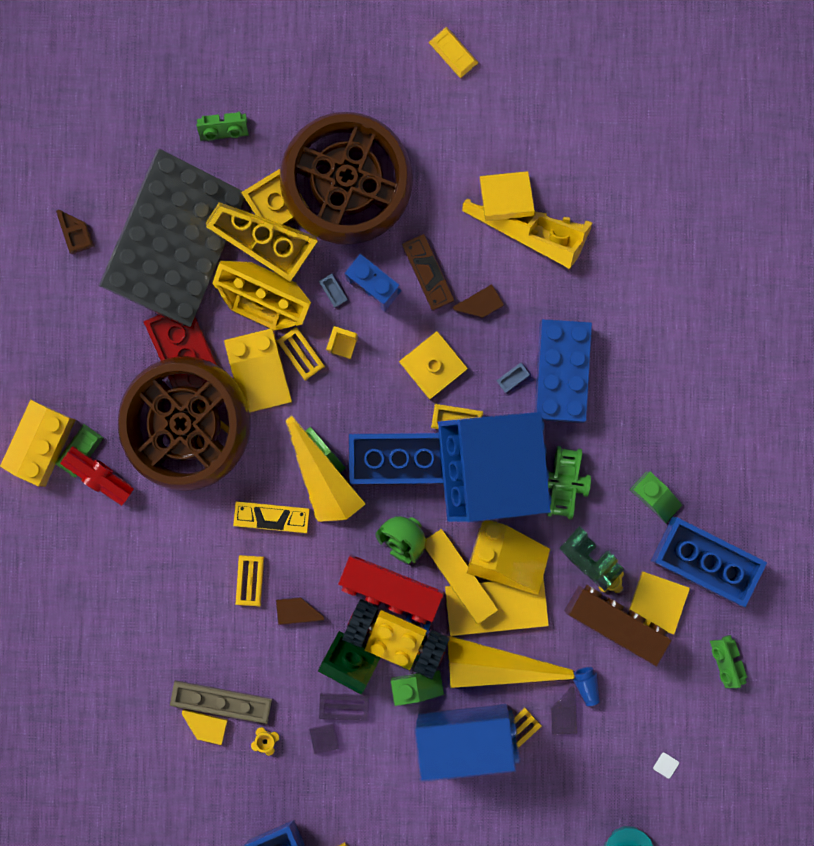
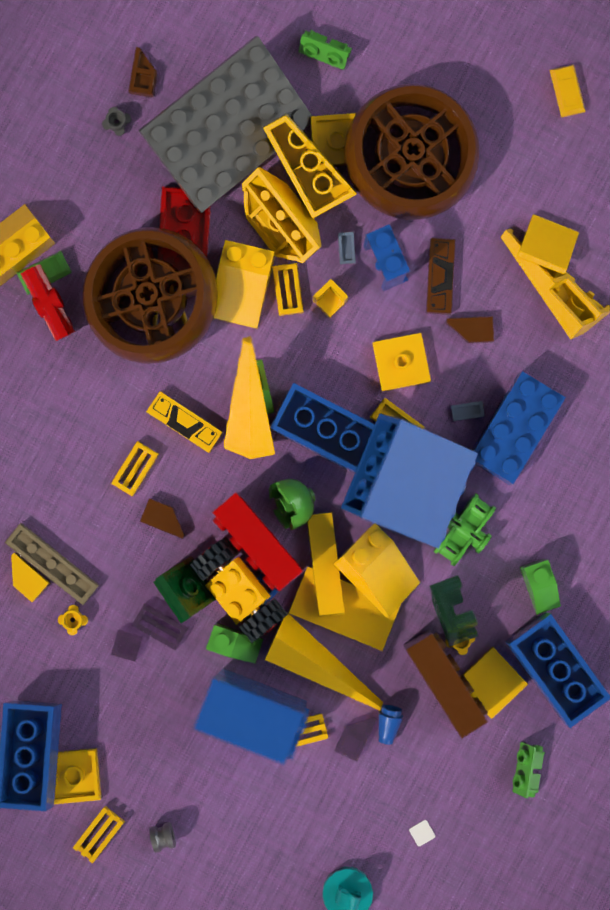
camera: 25 degrees right, 0 degrees up
none -> dark grey plate [102,107,131,136]

